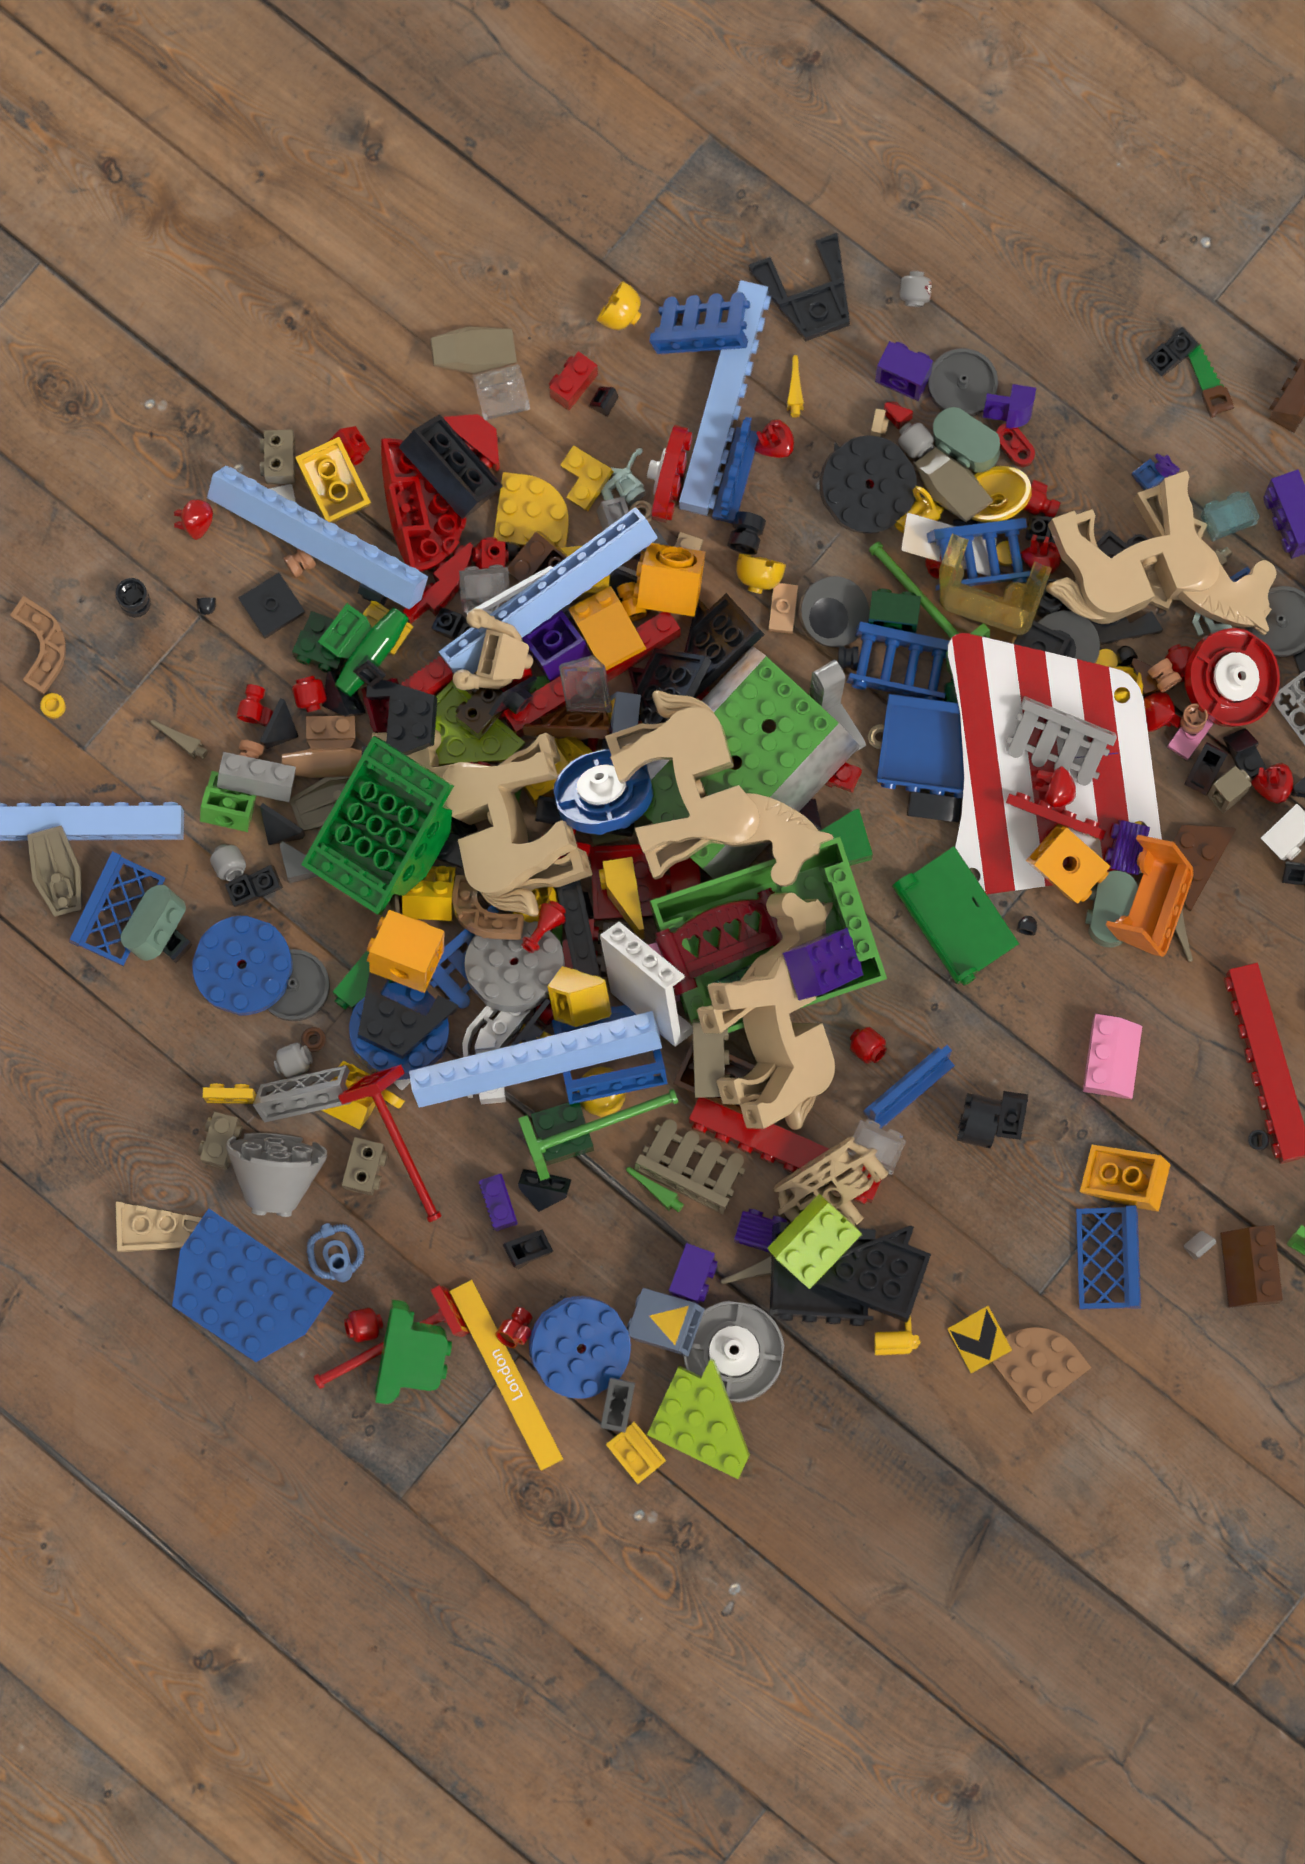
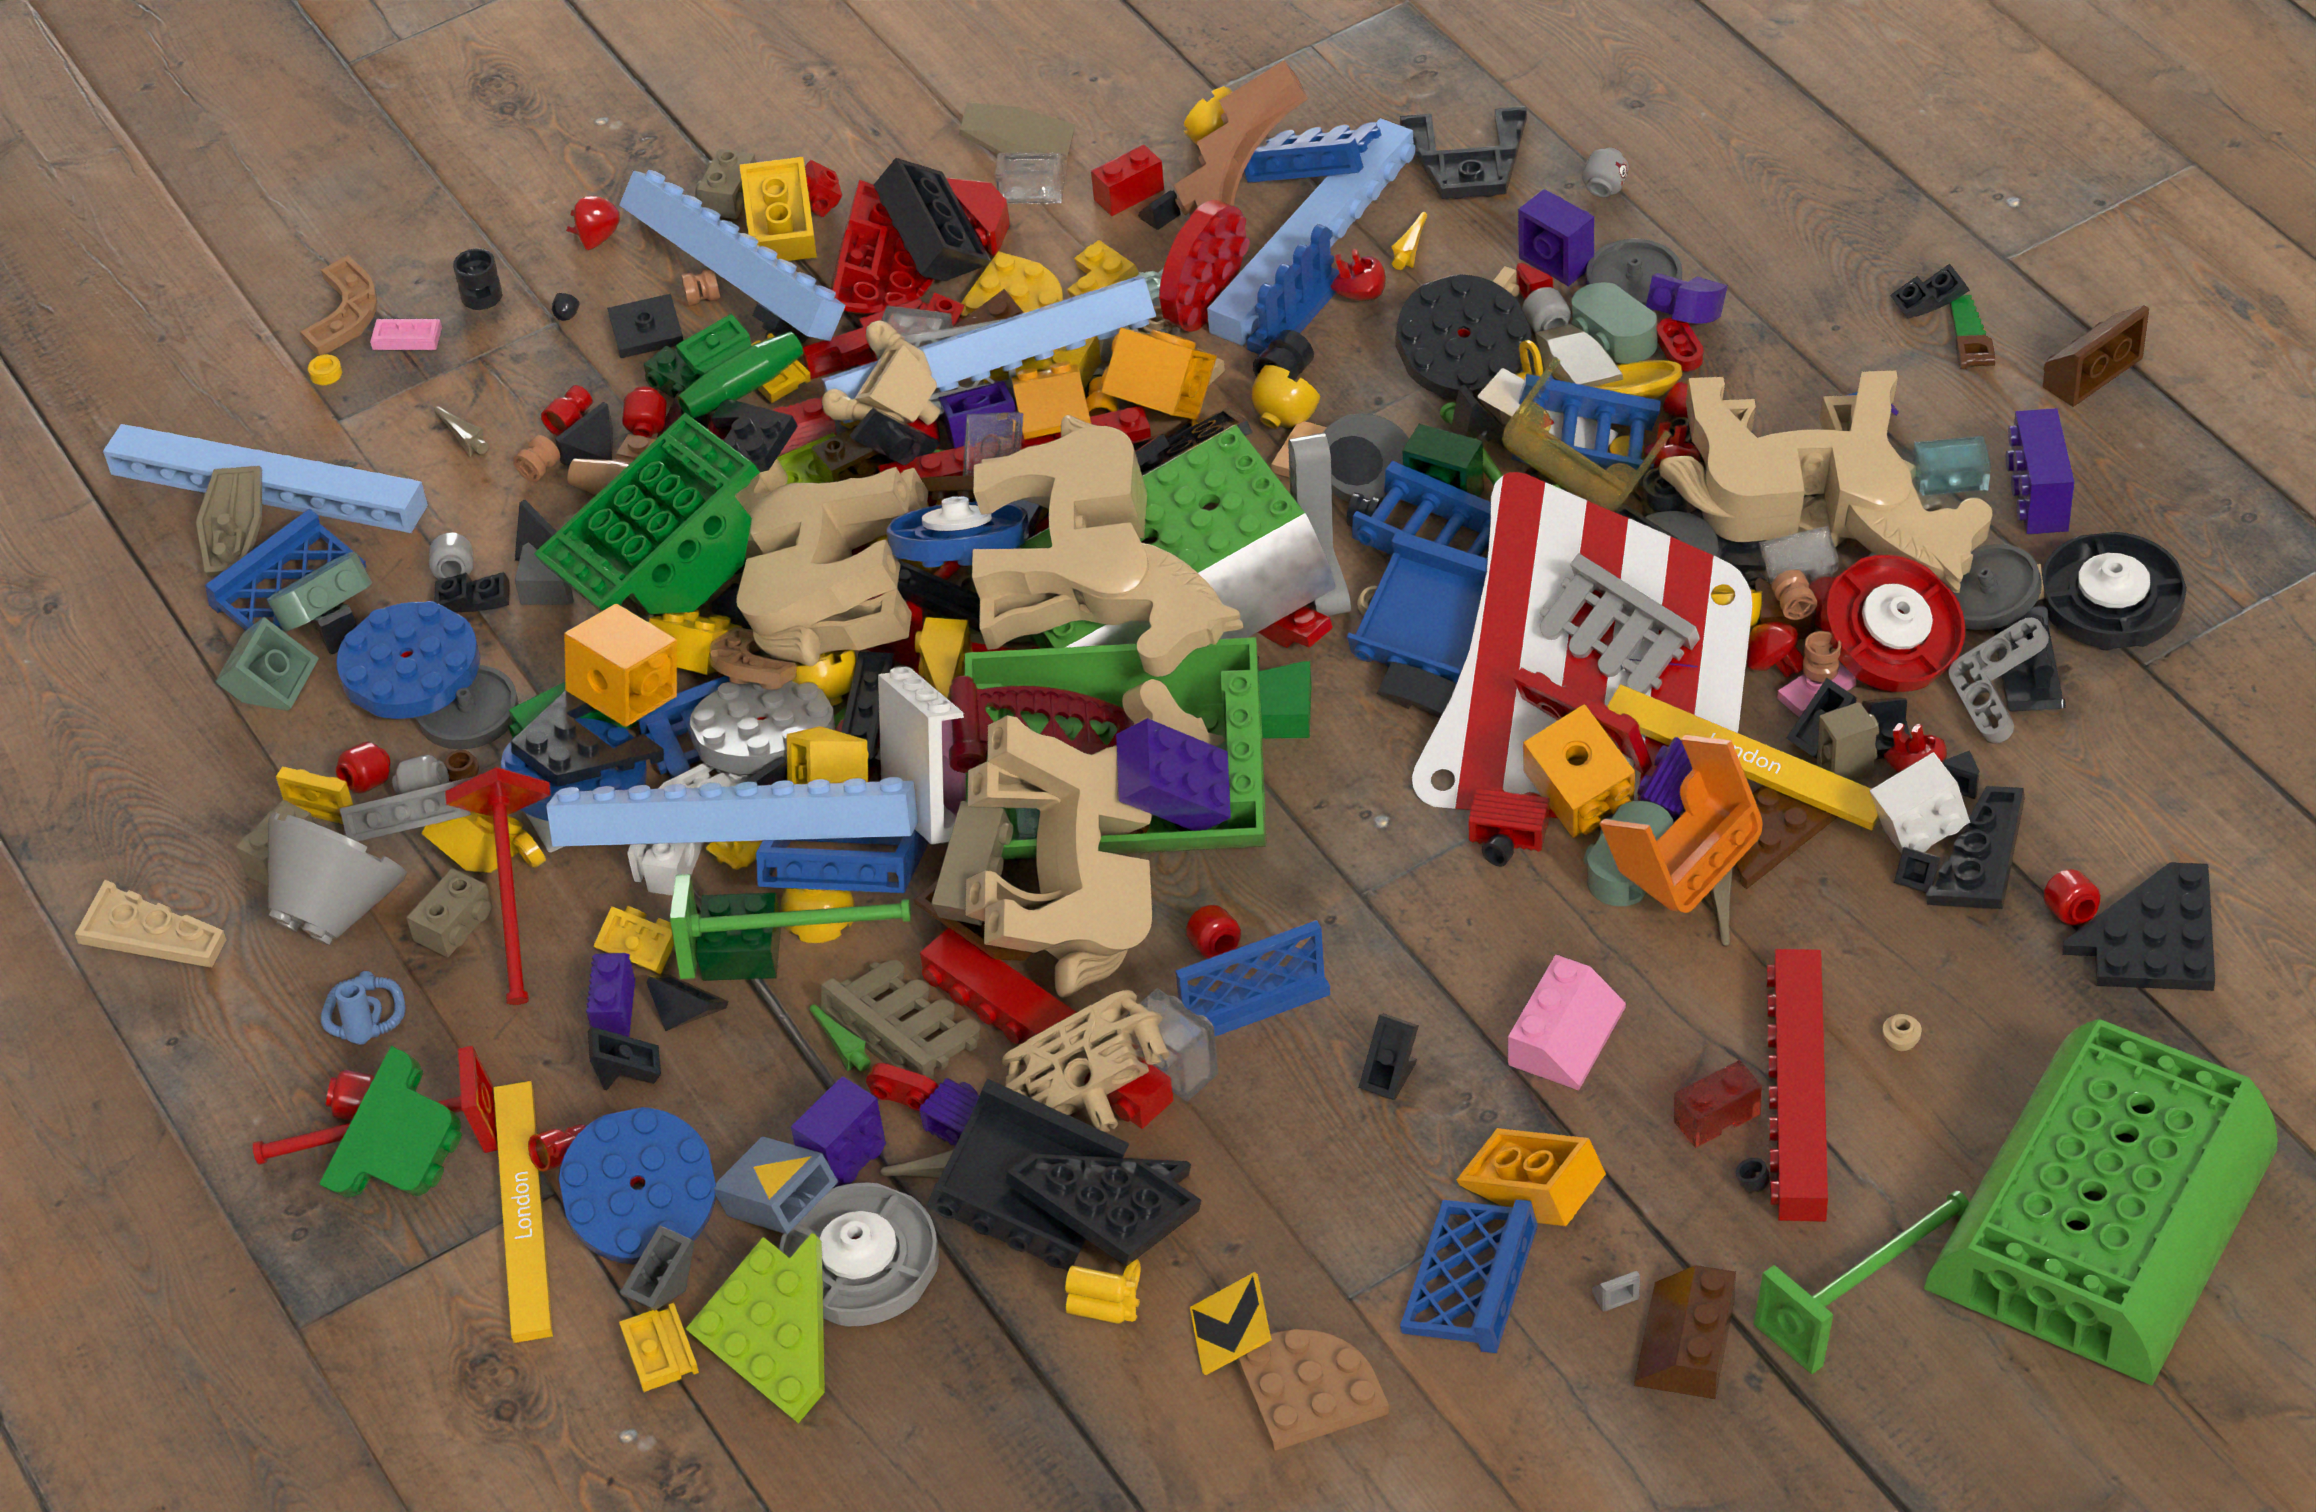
camera: 20 degrees right, 30 degrees down
blue plate [172,1208,334,1362] -> none
bright green brick [200,771,257,832] -> none
light grey brick [217,752,296,802] -> none
black slope [353,655,386,687] -> none
red piece [521,901,566,953] -> none
lime piece [767,1193,862,1289] -> none
green door [892,846,1020,986] -> none
black brick [957,1093,1002,1149] -> none
red piece [1035,766,1076,807] -> none
none -> sand green slope [215,617,319,711]
none -> red head [336,742,390,794]
none -> bright pink plate [370,319,442,350]
none -> yellow bracket [593,906,674,975]
none -> red plate [866,1063,939,1111]
none -> nougat arch [1174,60,1308,216]
none -> black slope [1451,385,1510,448]
none -> red brick [1469,787,1550,852]
none -> yellow tile [1607,684,1879,831]
none -> clear red brick [1674,1060,1762,1148]
none -> clear slope [1759,526,1839,590]

